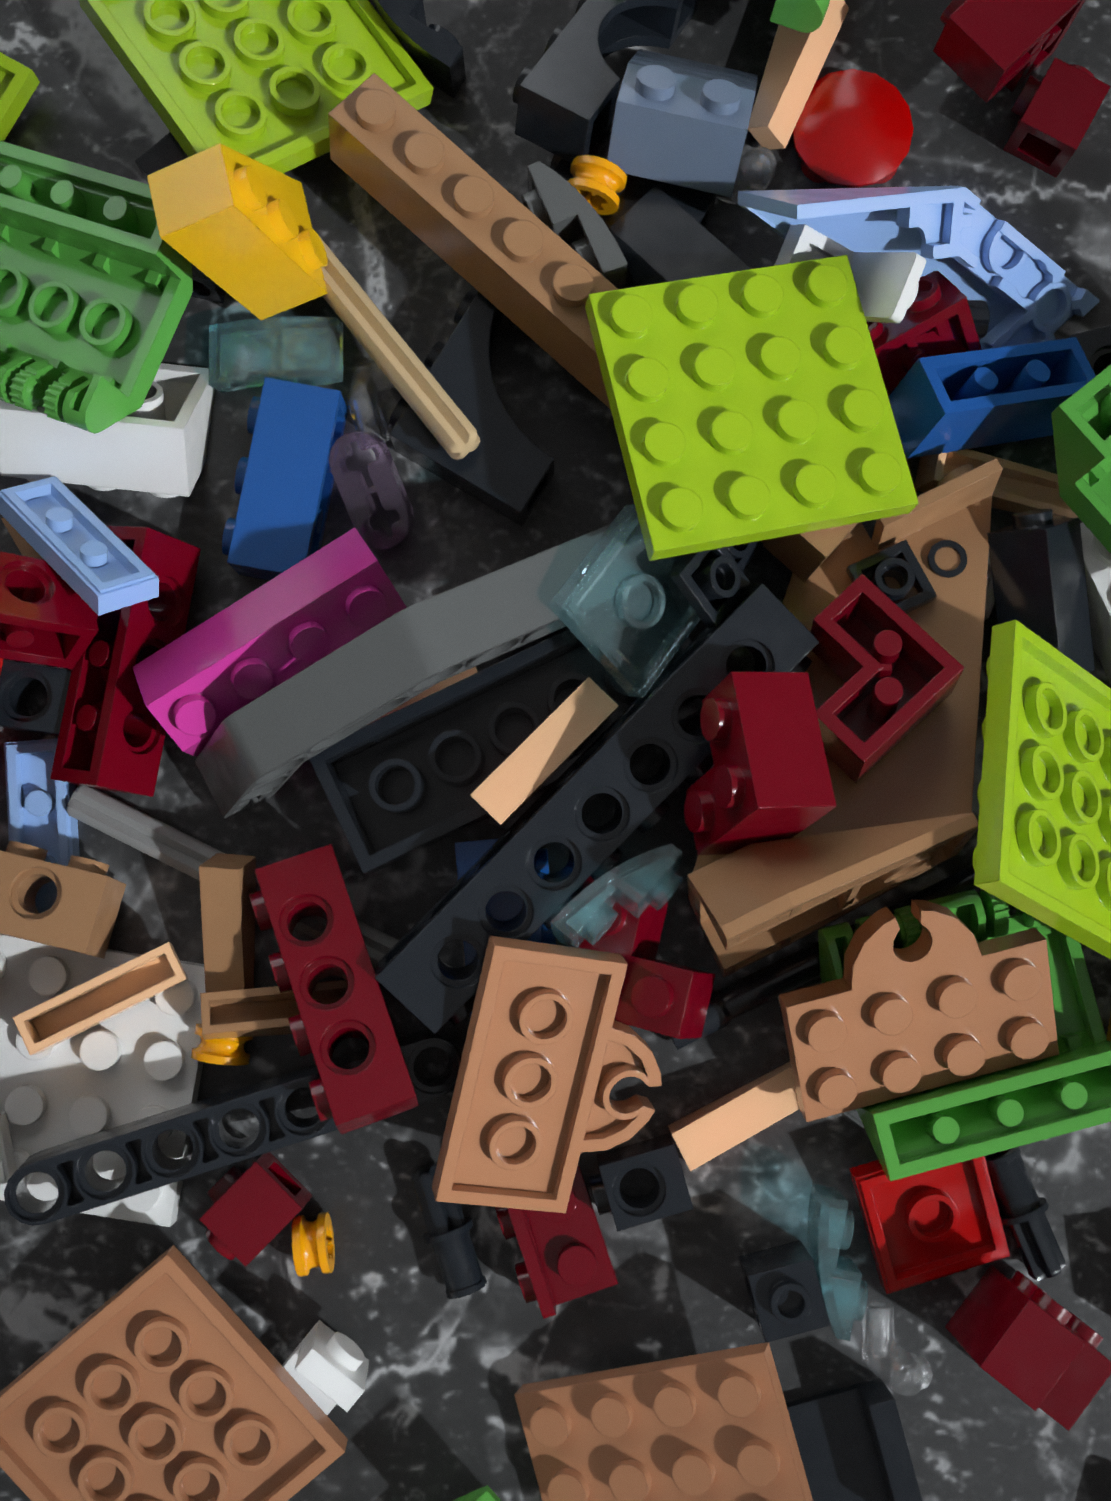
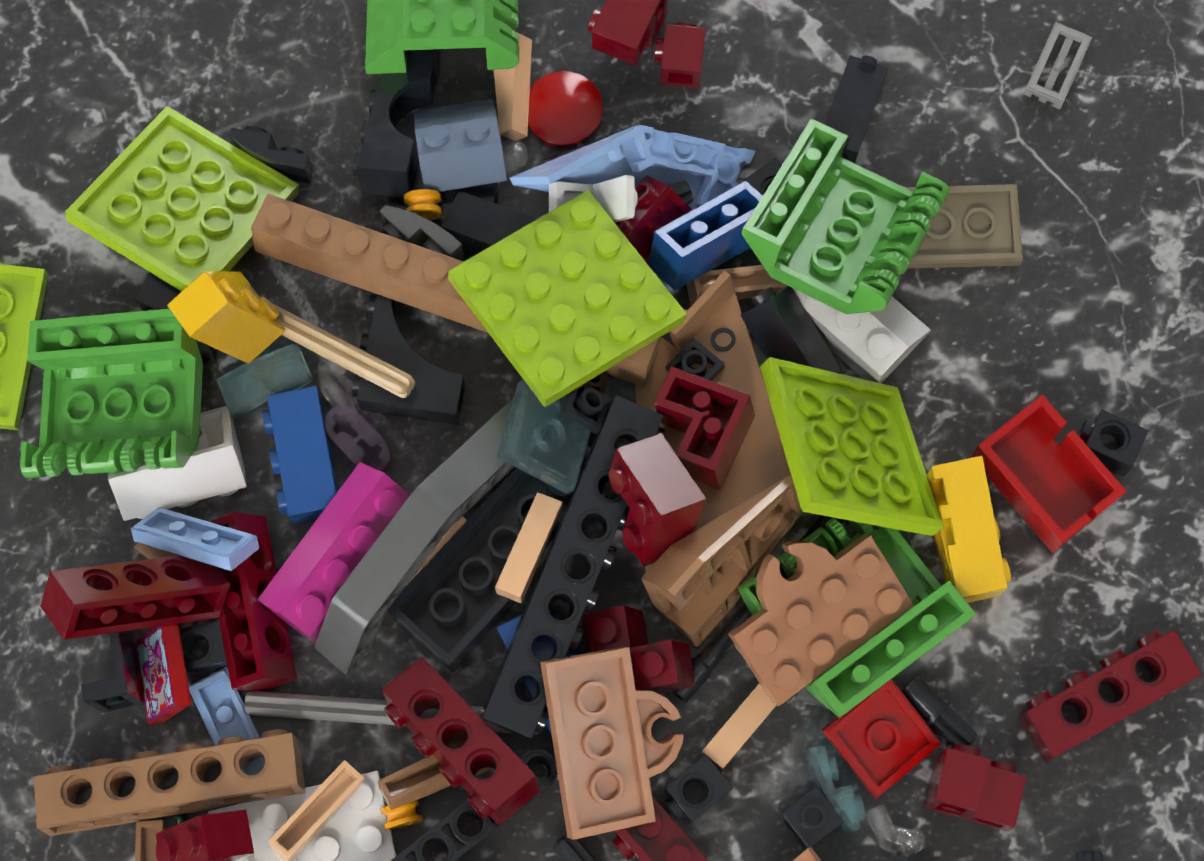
camera: 20 degrees left, 10 degrees down
medium nougat piece [199,853,256,993] -> none
clear light blue slope [550,844,683,948] -> none

